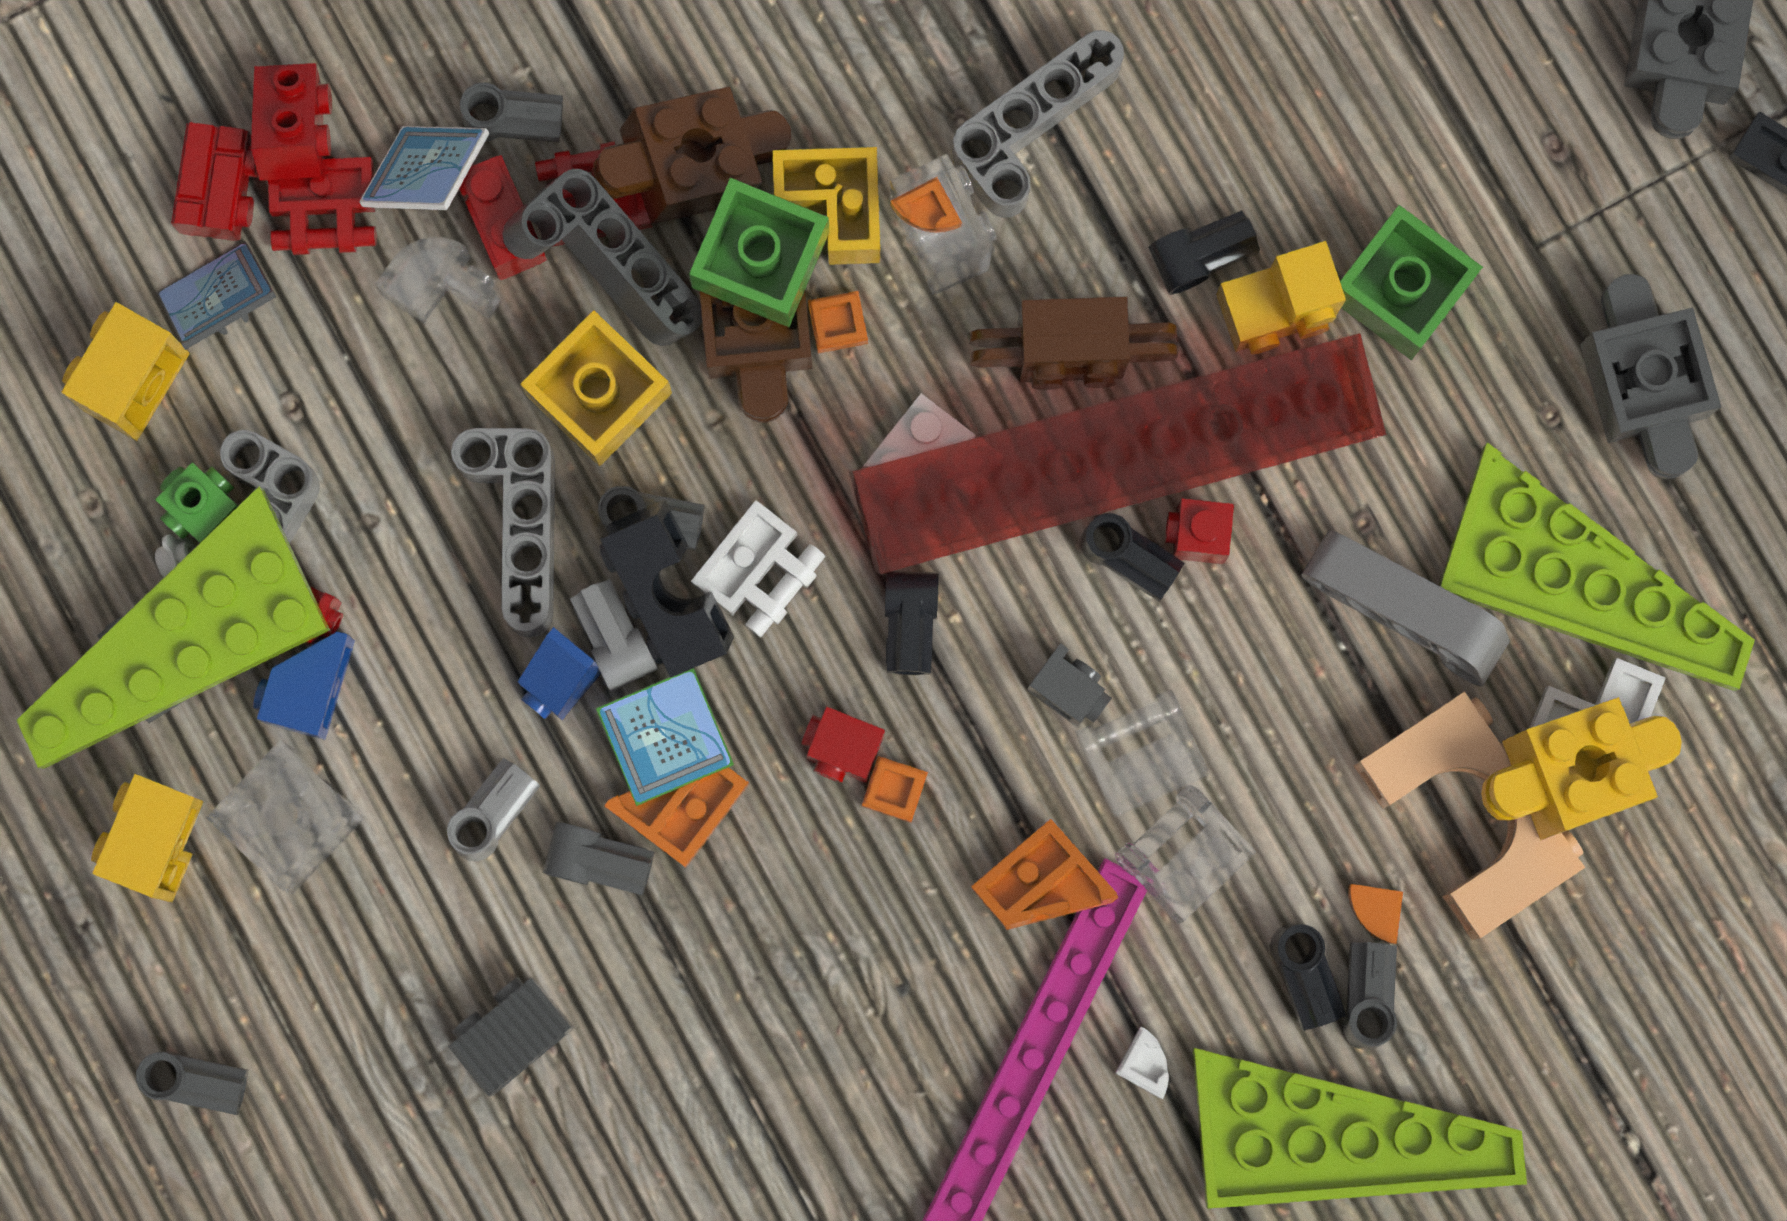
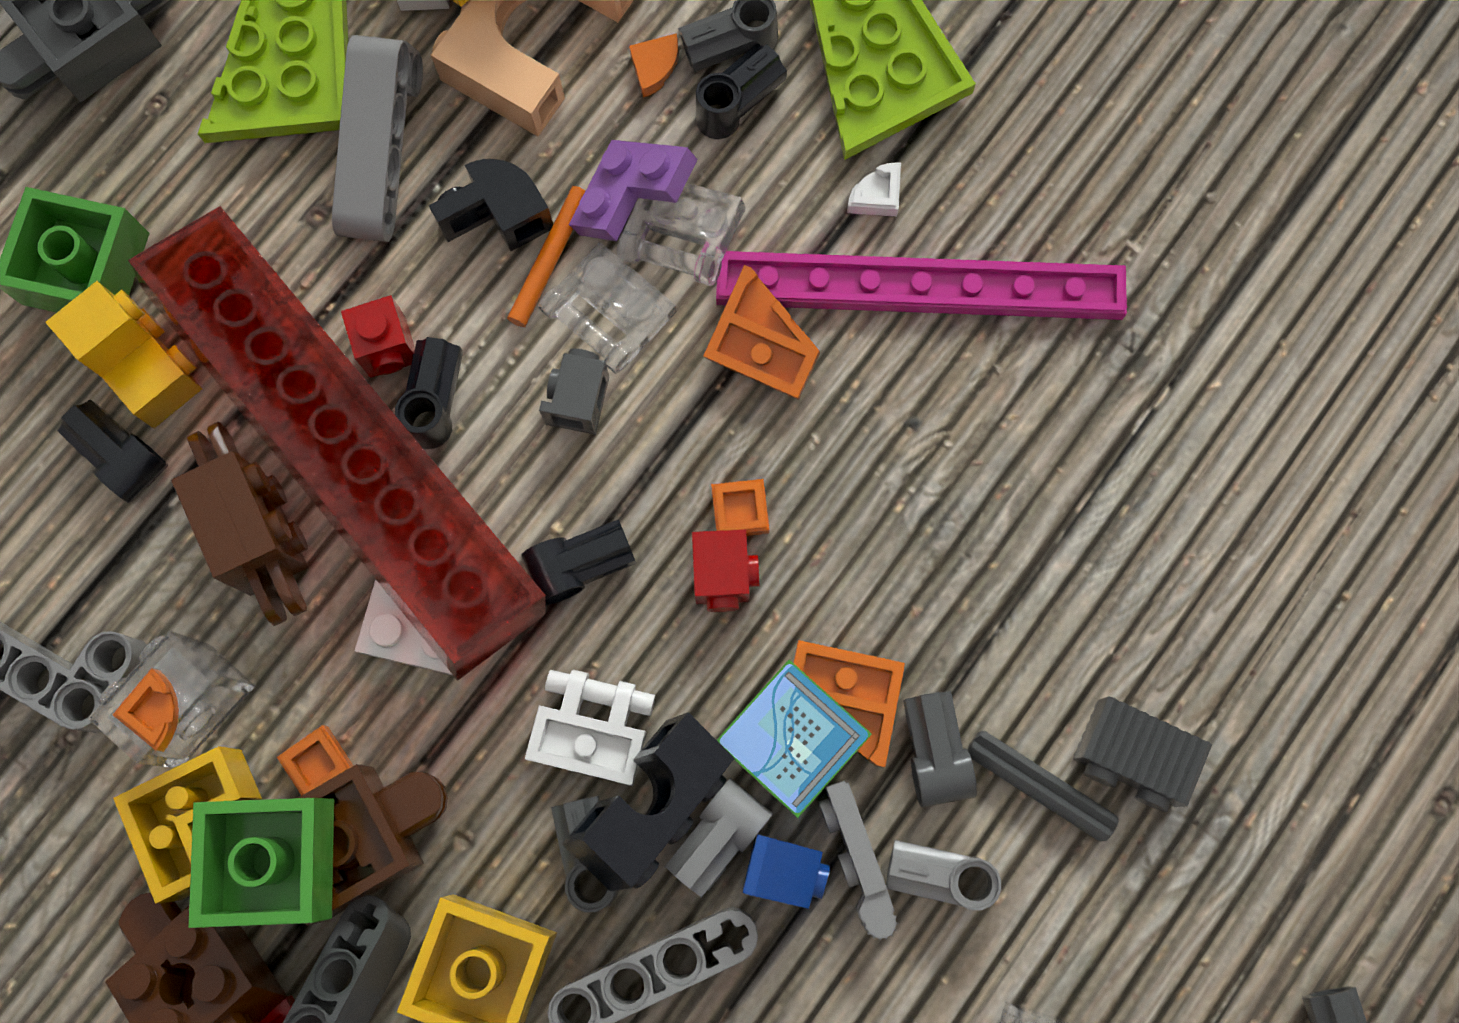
camera: 110 degrees left, 5 degrees down
none -> black brick [428,159,553,251]
none -> orange bar [507,186,585,327]
none -> medium lavender plate [569,140,698,241]
none -> light grey hinge [819,781,898,940]
none -> dark grey axle [967,731,1119,841]

